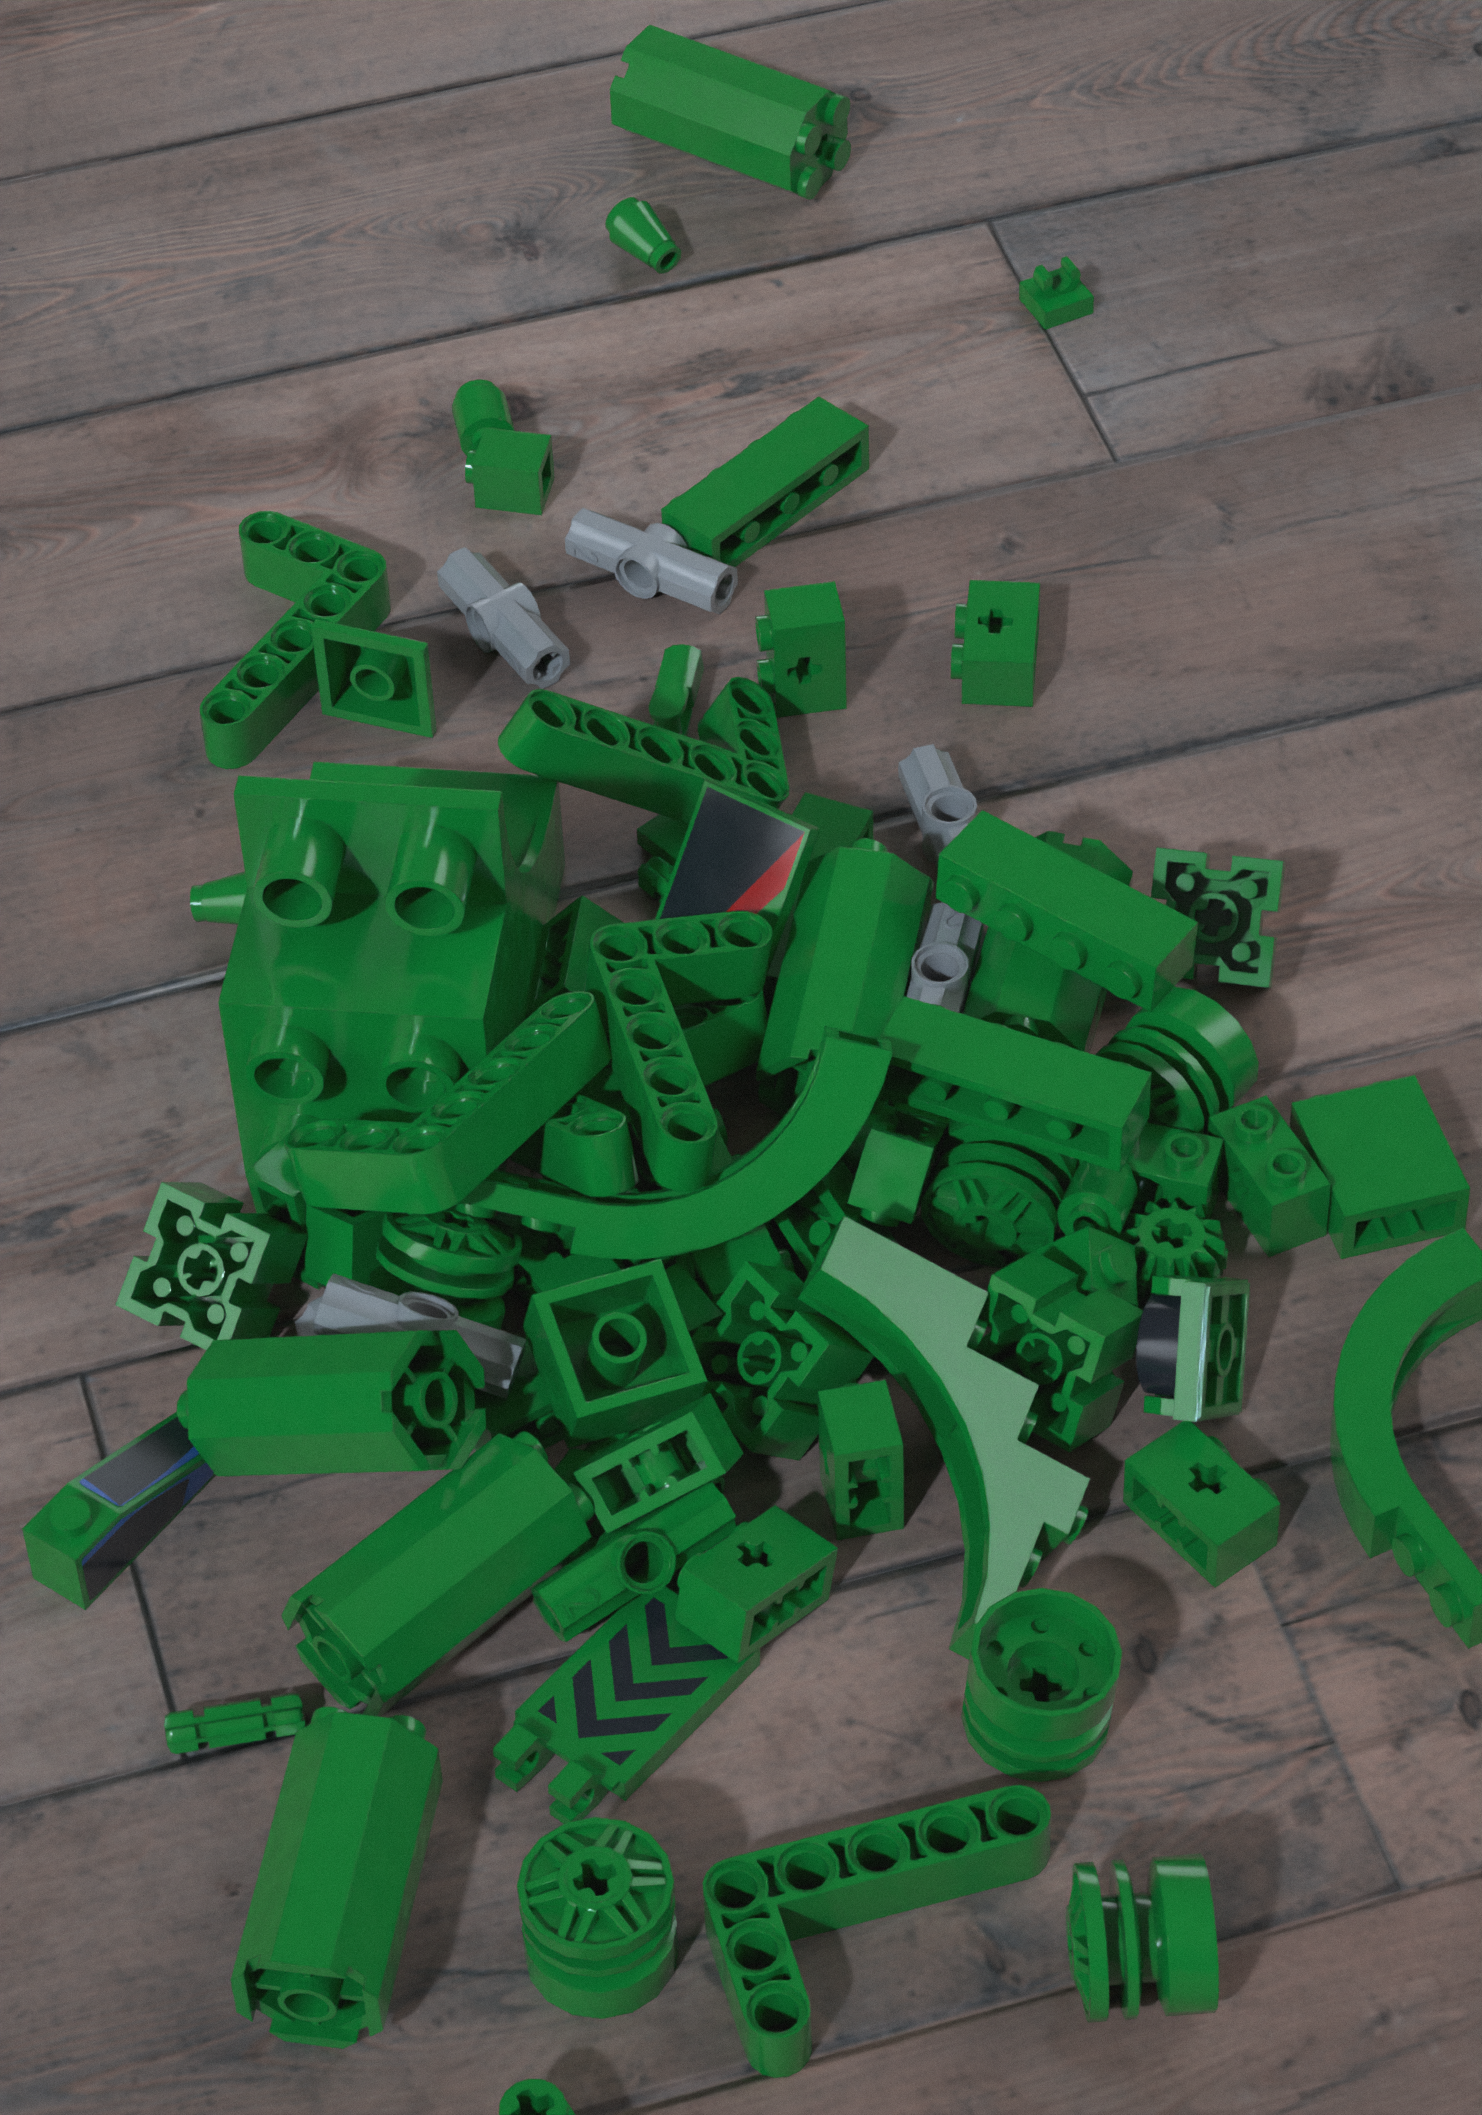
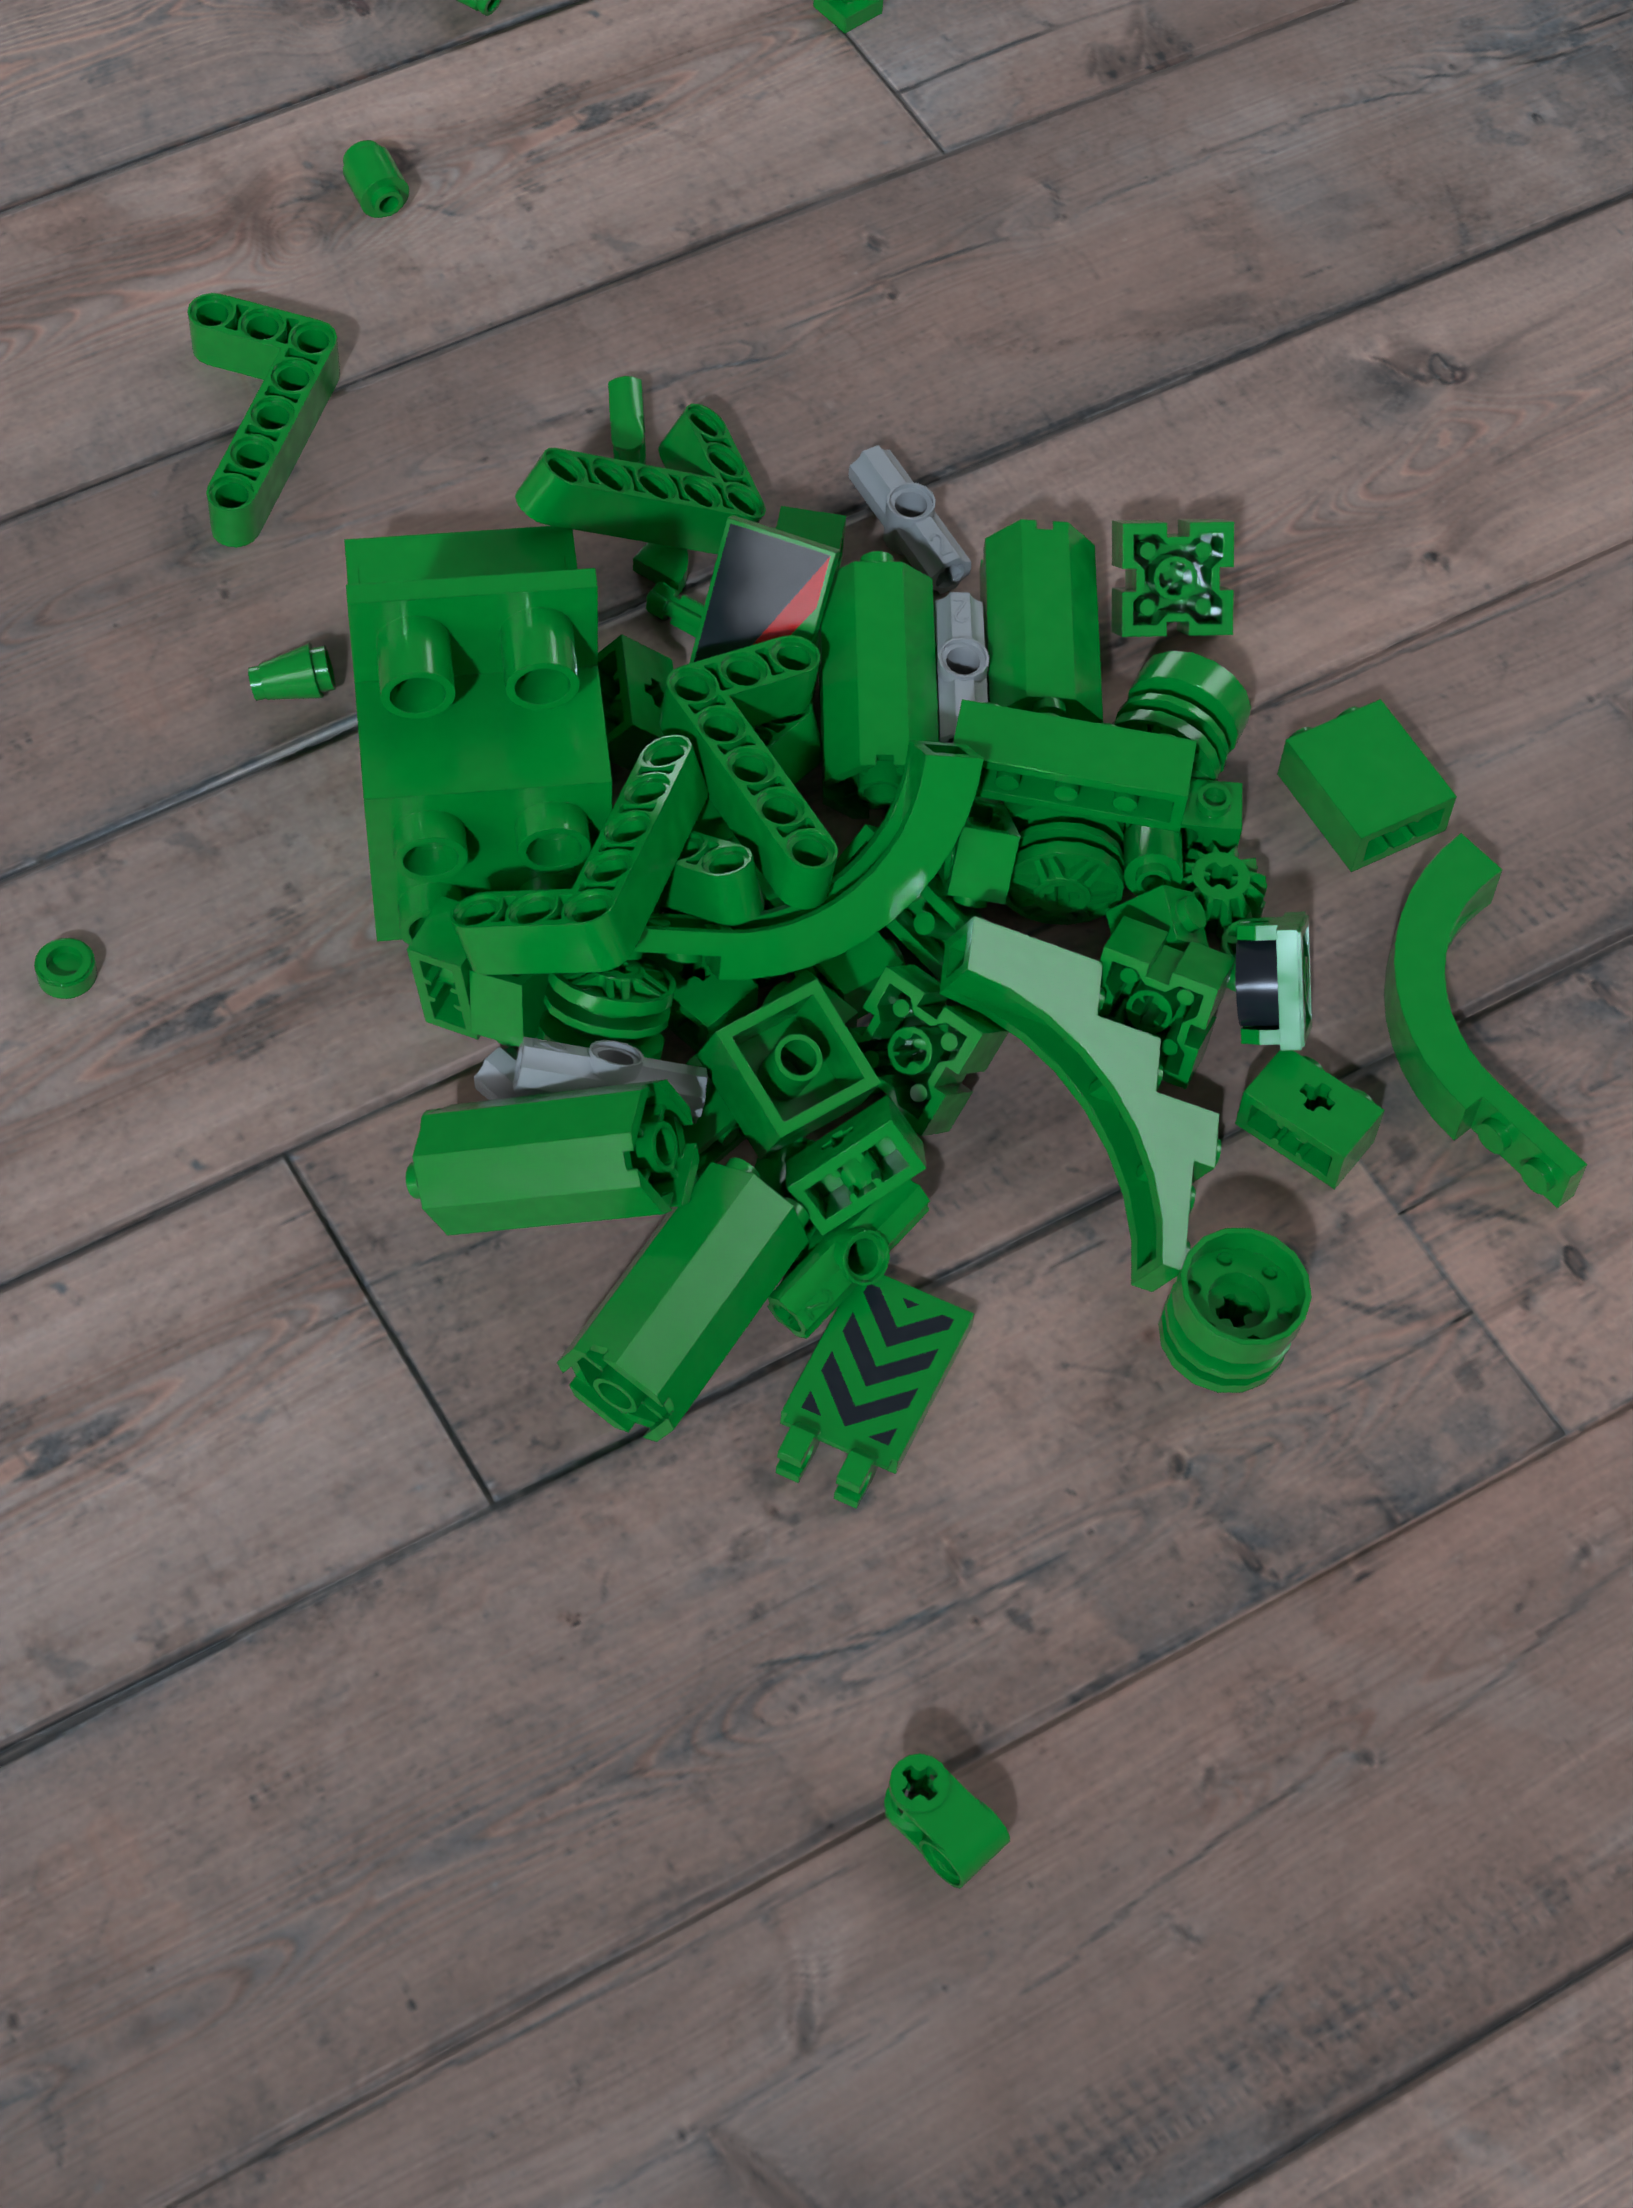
camera: 20 degrees left, 10 degrees up
slope [22,1411,216,1610] -> none
green brick [115,1182,308,1350] -> none
green axle [164,1692,305,1754] -> none
green brick [230,1707,443,2049] -> none
green slope [311,620,437,738] -> none
light grey piece [437,547,570,689] -> none
green brick [465,428,555,515] -> none
green wheel [517,1817,679,2019] -> none
light grey piece [565,508,738,615] -> none
green brick [661,396,869,567] -> none
green brick [675,1505,838,1664] -> none
green beam [702,1785,1051,2078] -> none
green brick [755,581,847,718] -> none
green brick [818,1380,904,1540] -> none
green brick [936,810,1198,1012] -> none
green brick [951,580,1040,707] -> none
green wheel [1065,1853,1219,2023] -> none
green brick [1208,1095,1331,1258] -> none

